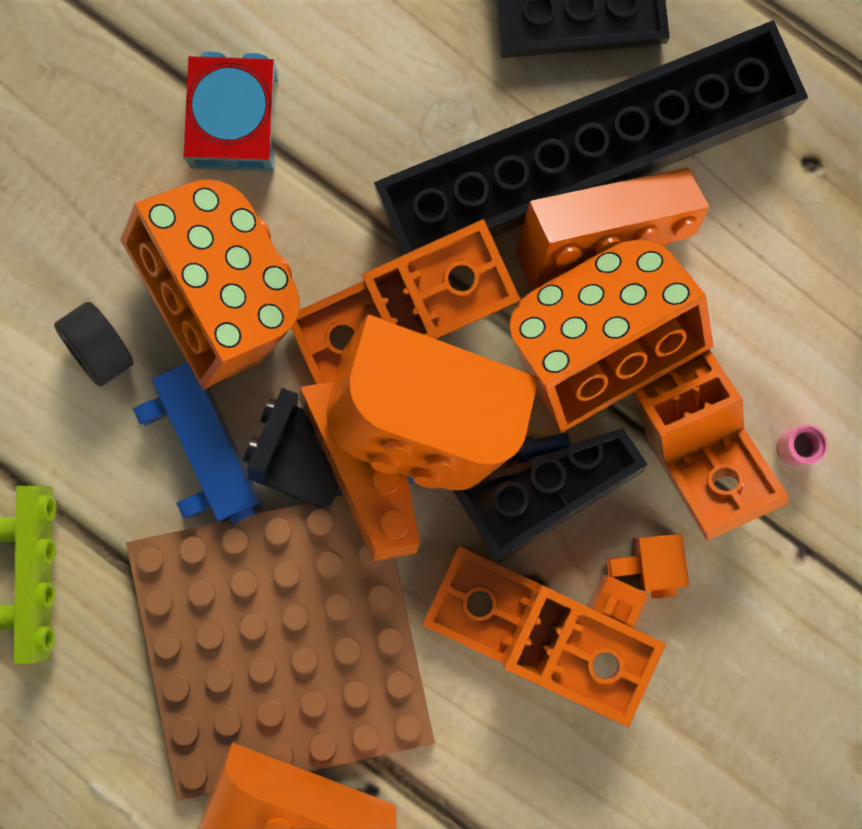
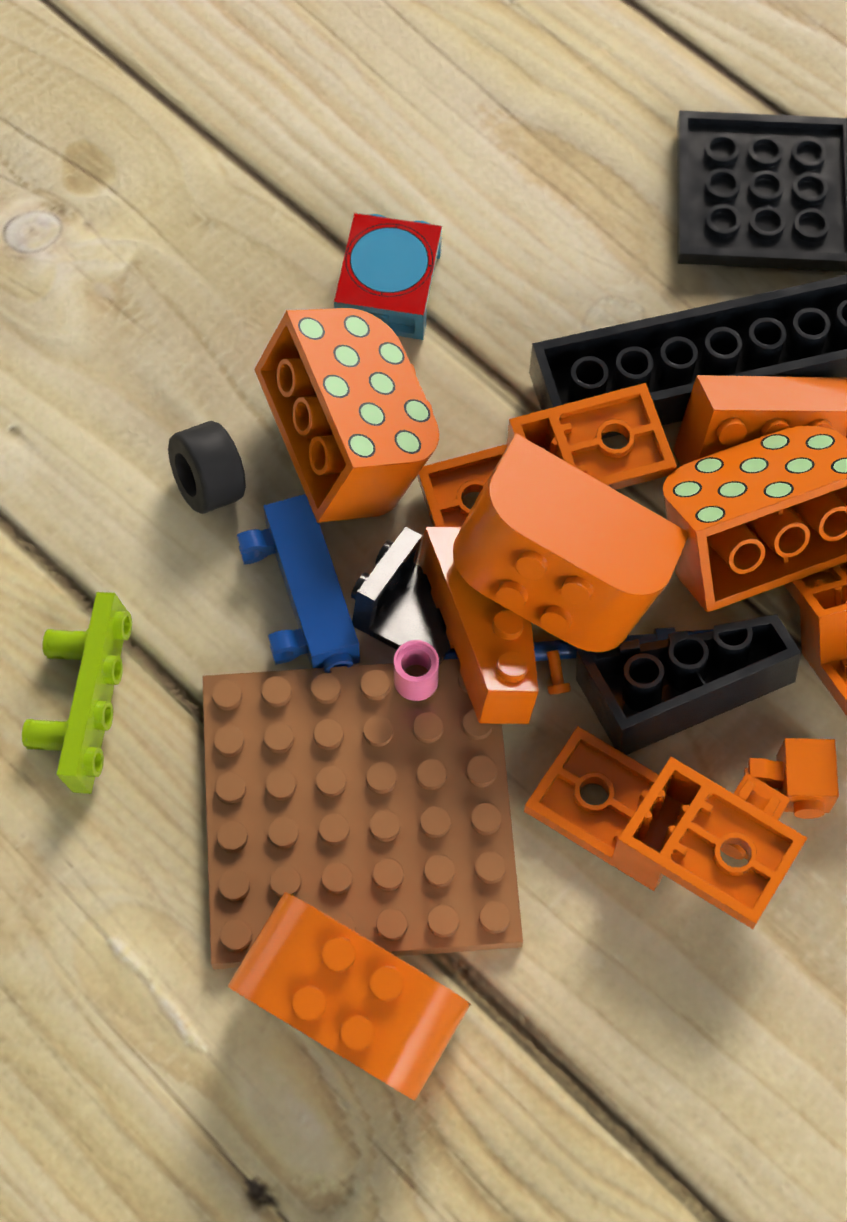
camera: 10 degrees right, 20 degrees down
none -> bright pink beam [394,640,439,701]
none -> orange piece [547,650,571,695]

